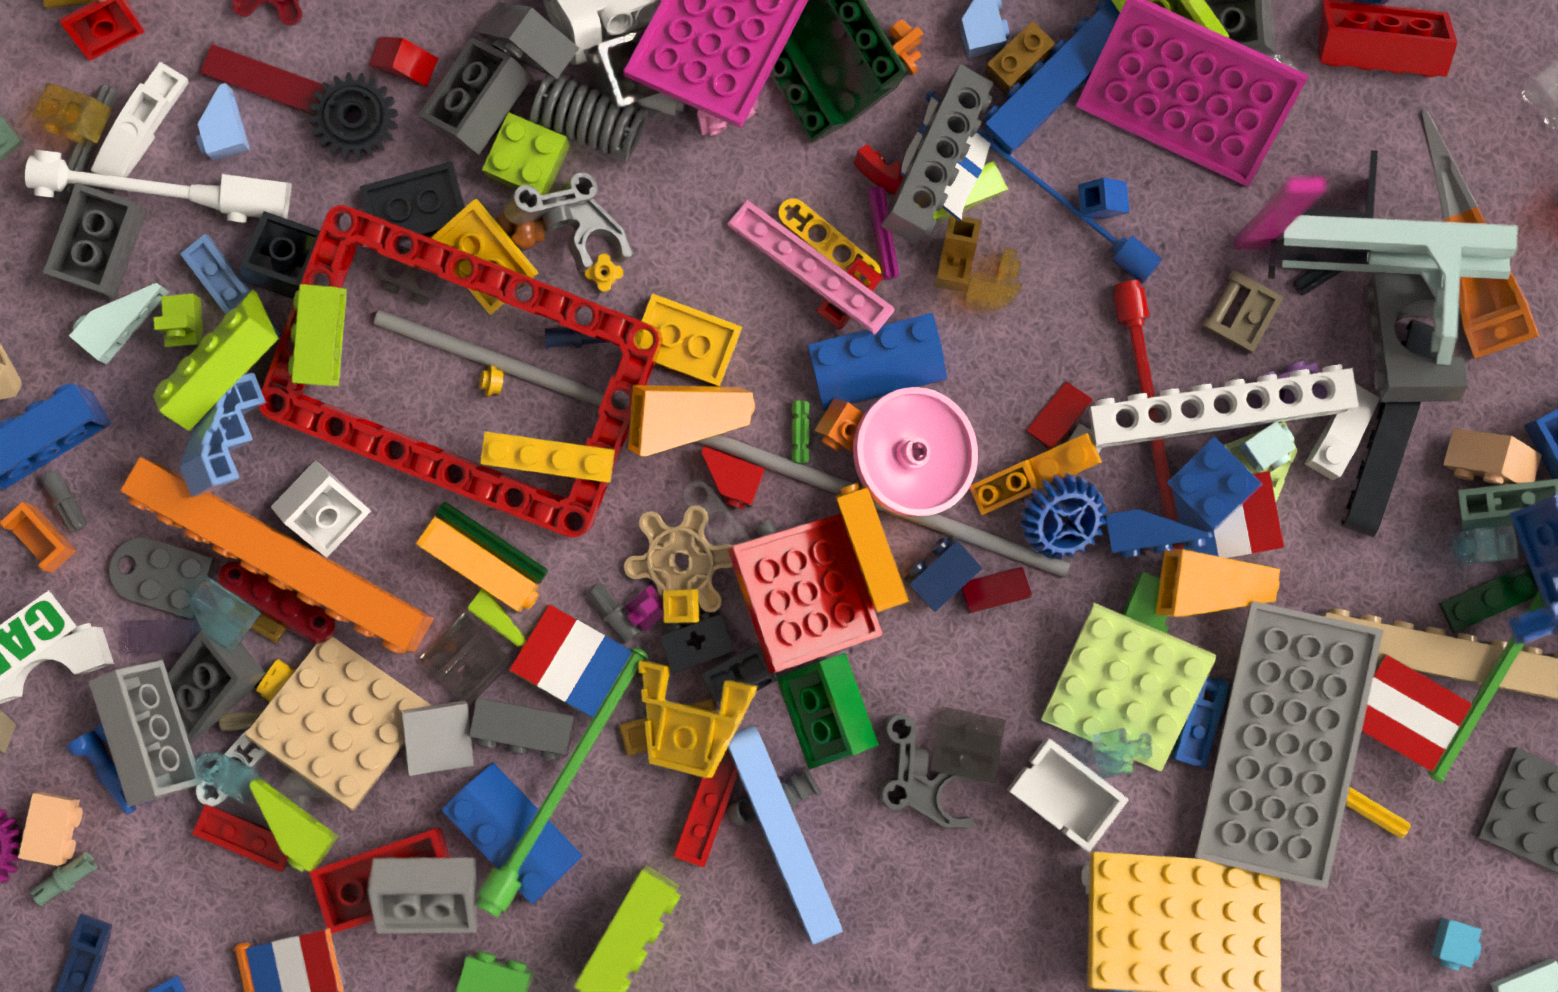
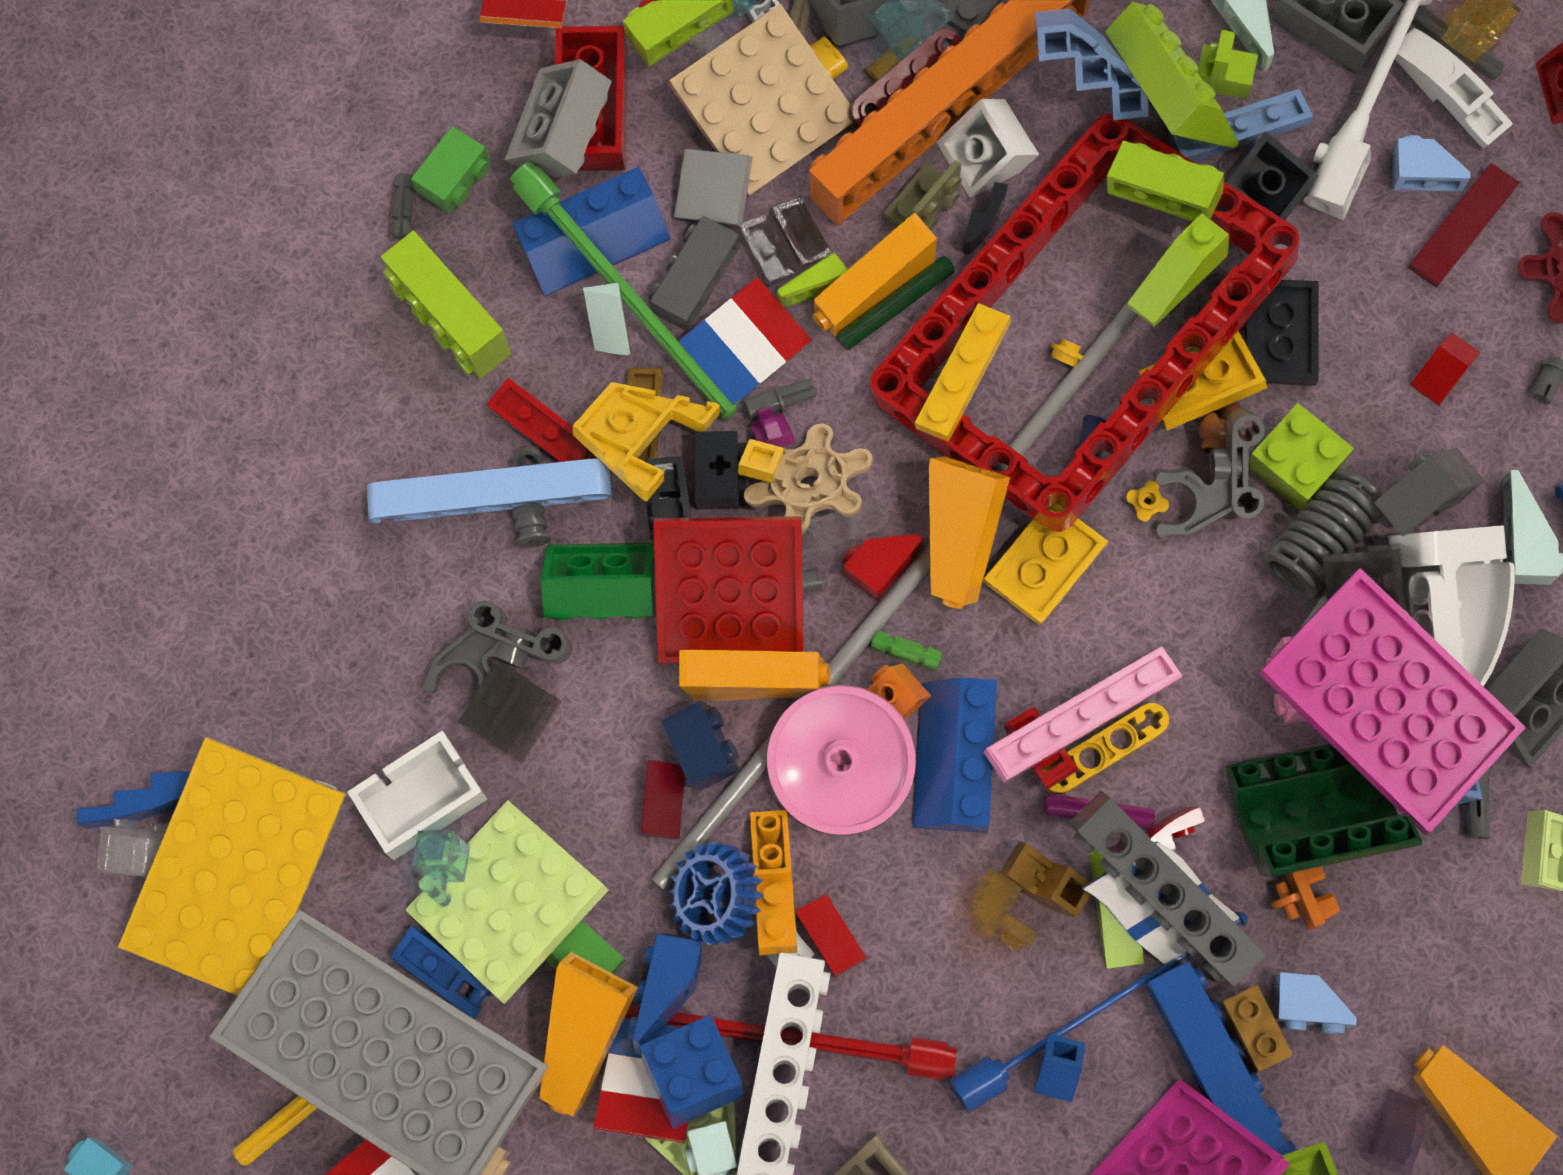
camera: 110 degrees right, 10 degrees down
black gear [309,72,399,162] -> none
dark grey brick [418,37,533,155] -> none
none -> light aqua slope [583,283,630,355]
none -> olive bracket [883,160,962,232]
none -> black slope [962,181,1008,255]
none -> lime slope [1127,213,1229,327]

